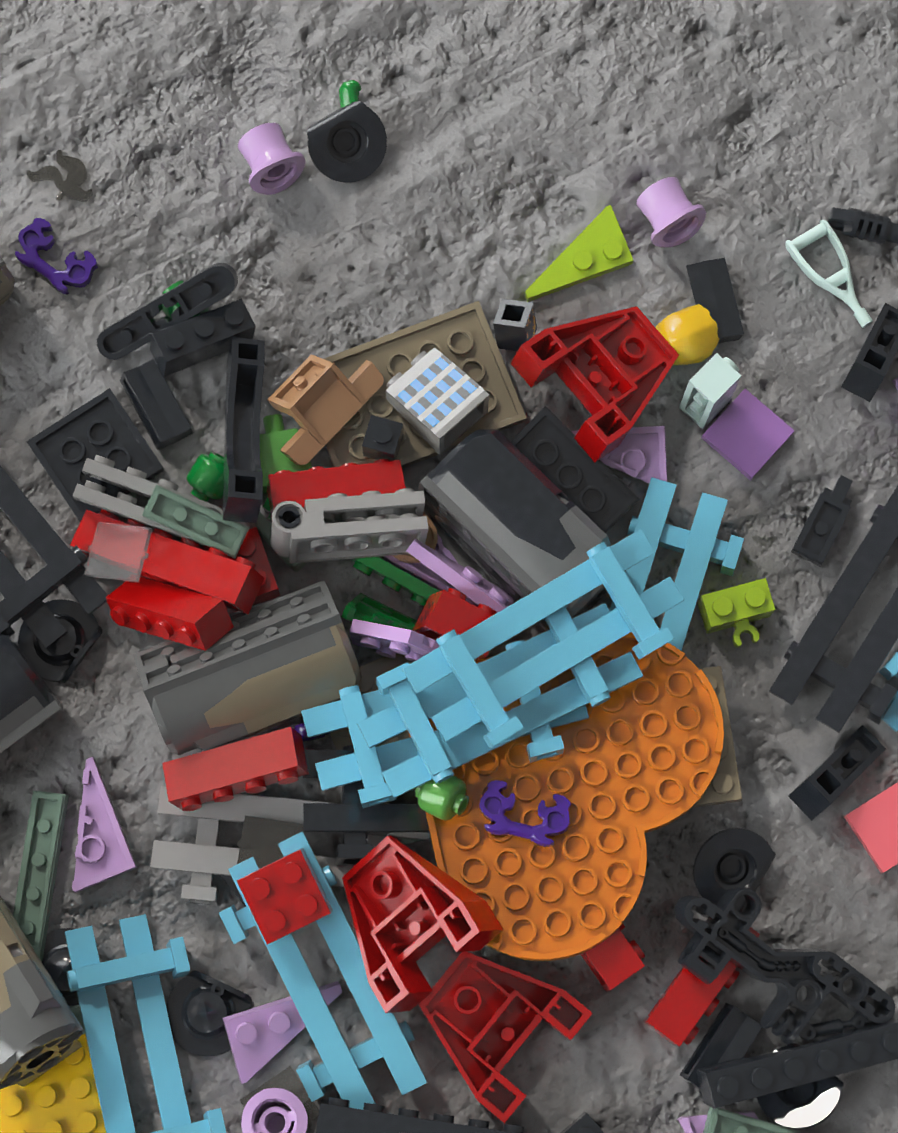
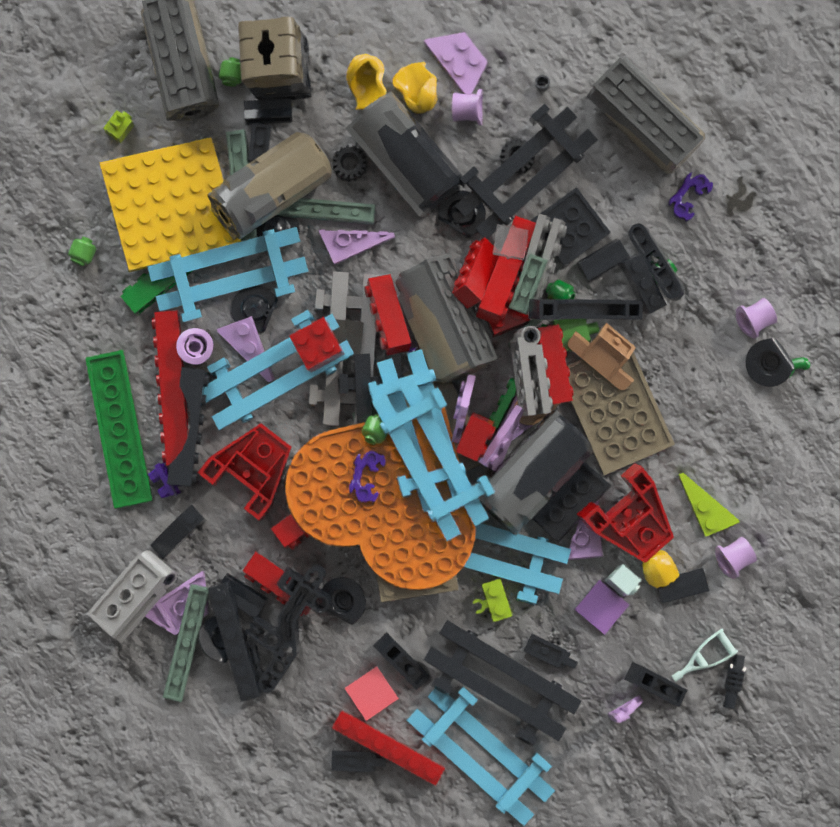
camera: 85 degrees right, 5 degrees up
green wing [341,593,417,630] -> none
red wedge [342,836,504,1013] -> none
black brick [362,415,404,461] -> none
light grey slope [386,347,489,455] -> none
medium azure fence [402,529,684,748] -> none
black brick [493,299,537,351] -> none

